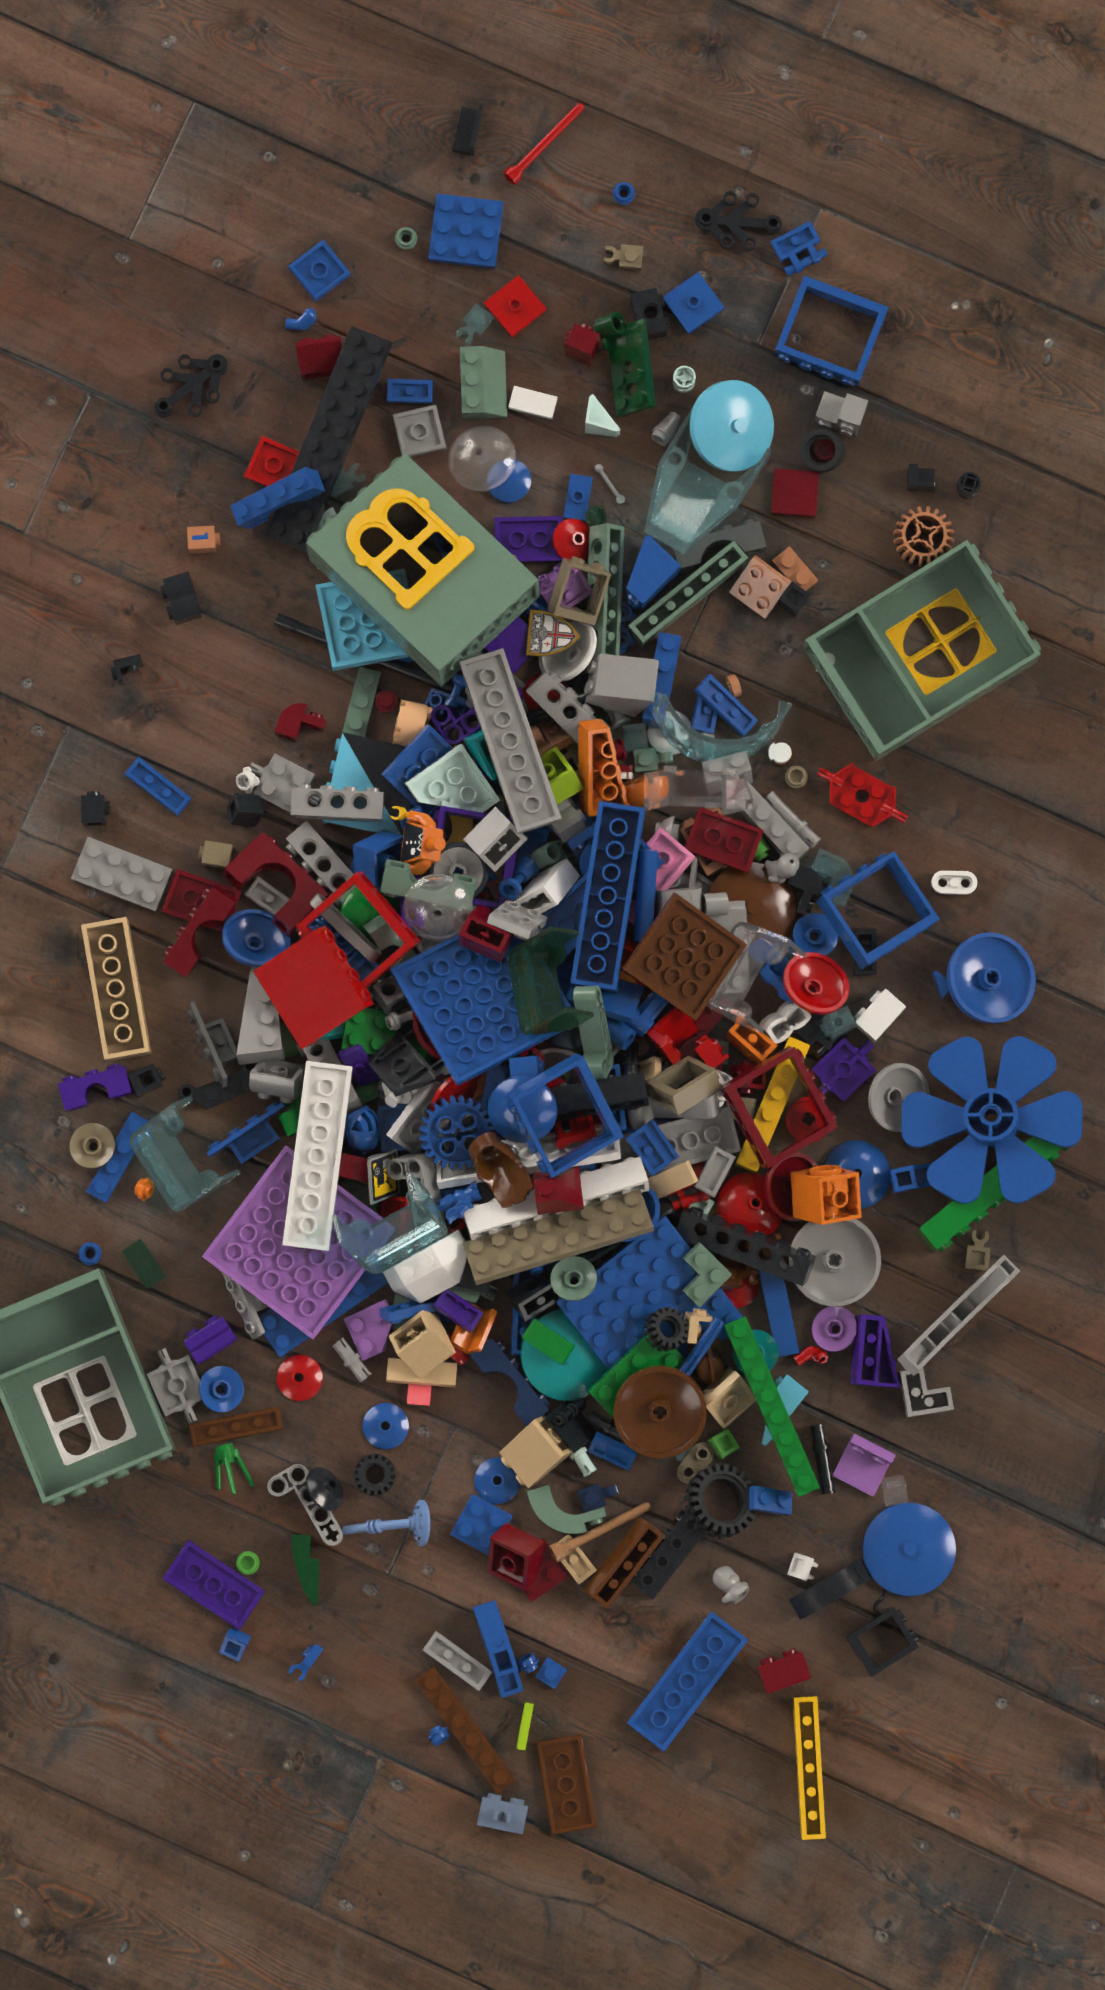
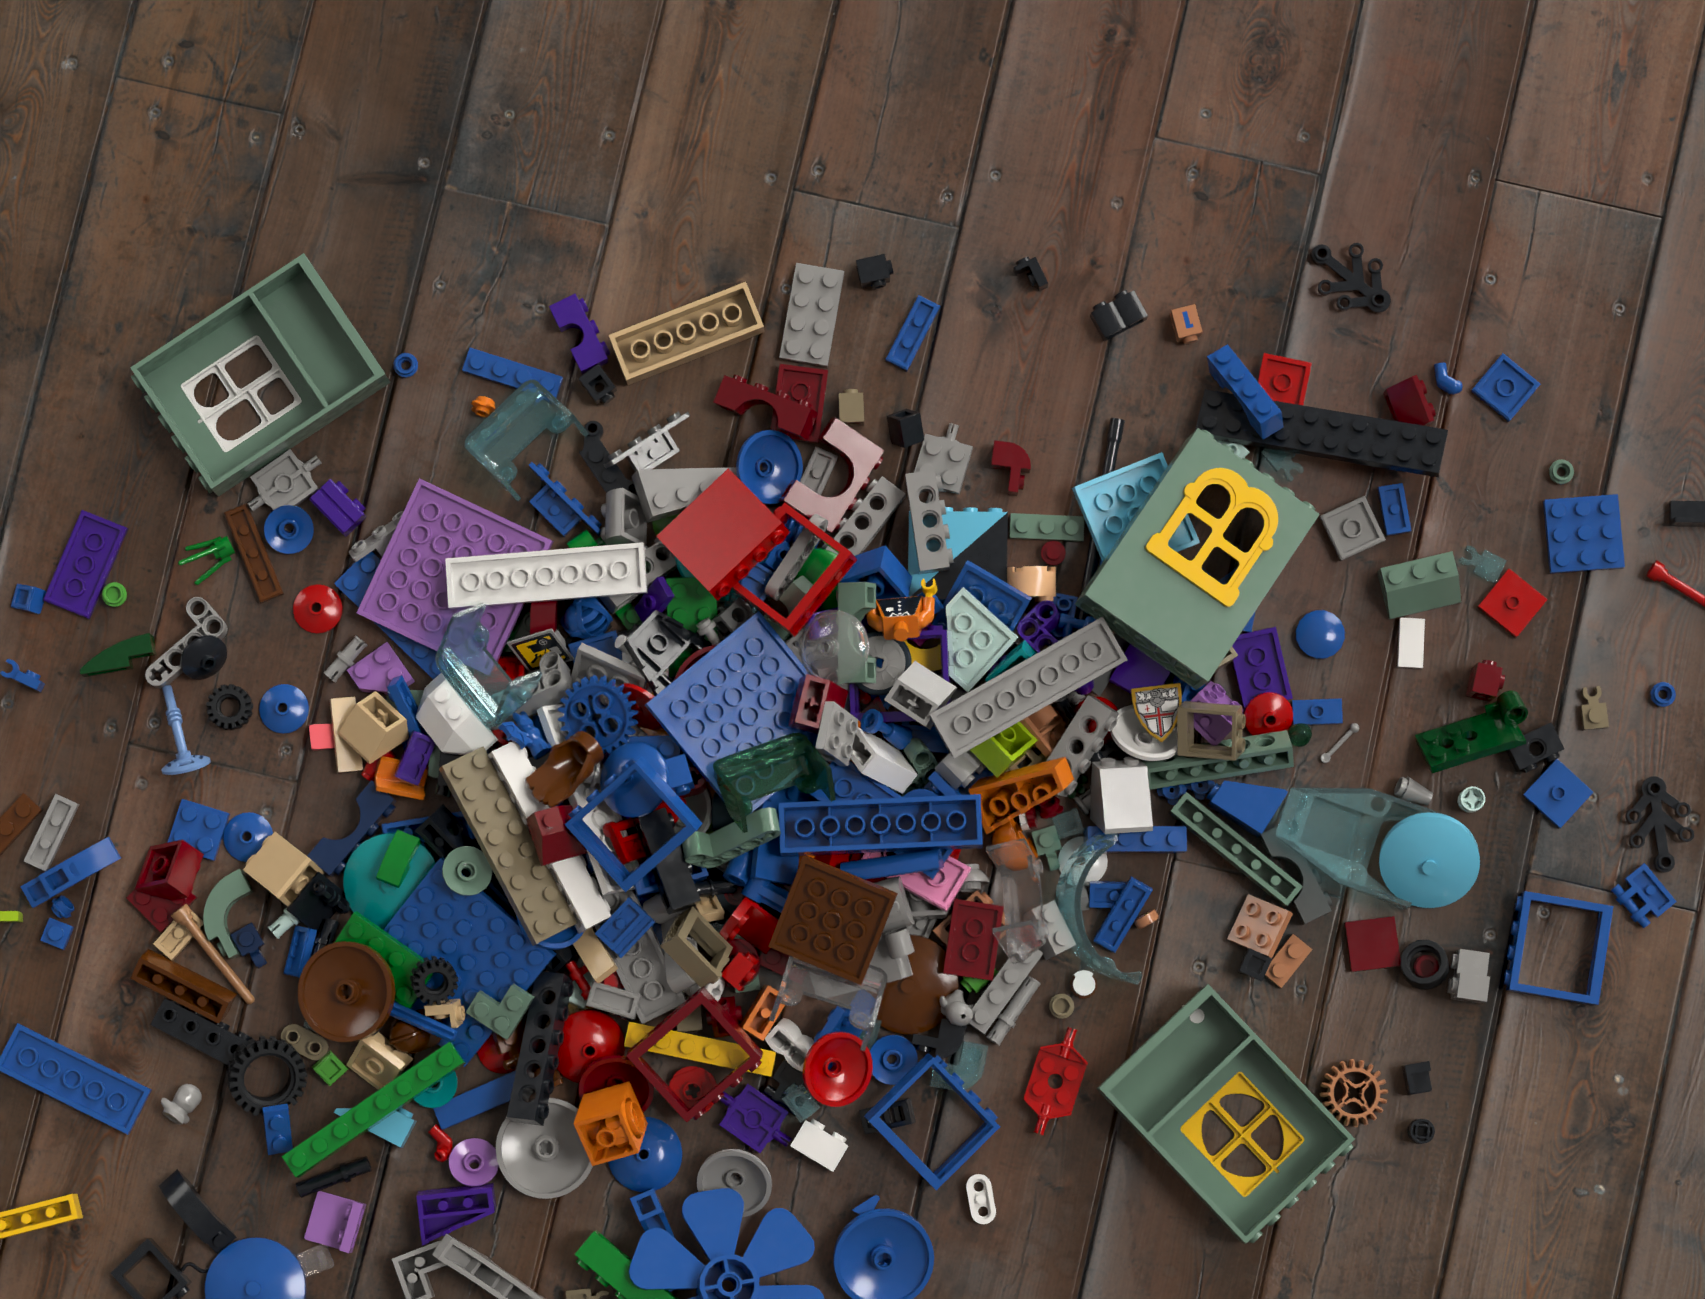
camera: 80 degrees right, 0 degrees up
dark tan dish [69,1123,115,1169] -> none
clear green tile [122,1239,166,1290] -> none
white plate [236,767,260,794] -> none
clear dish [448,426,516,491] -> none
light aqua slope [585,394,620,437] -> none
dark red brick [756,1648,812,1694] -> none
white tile [787,1553,818,1581] -> none

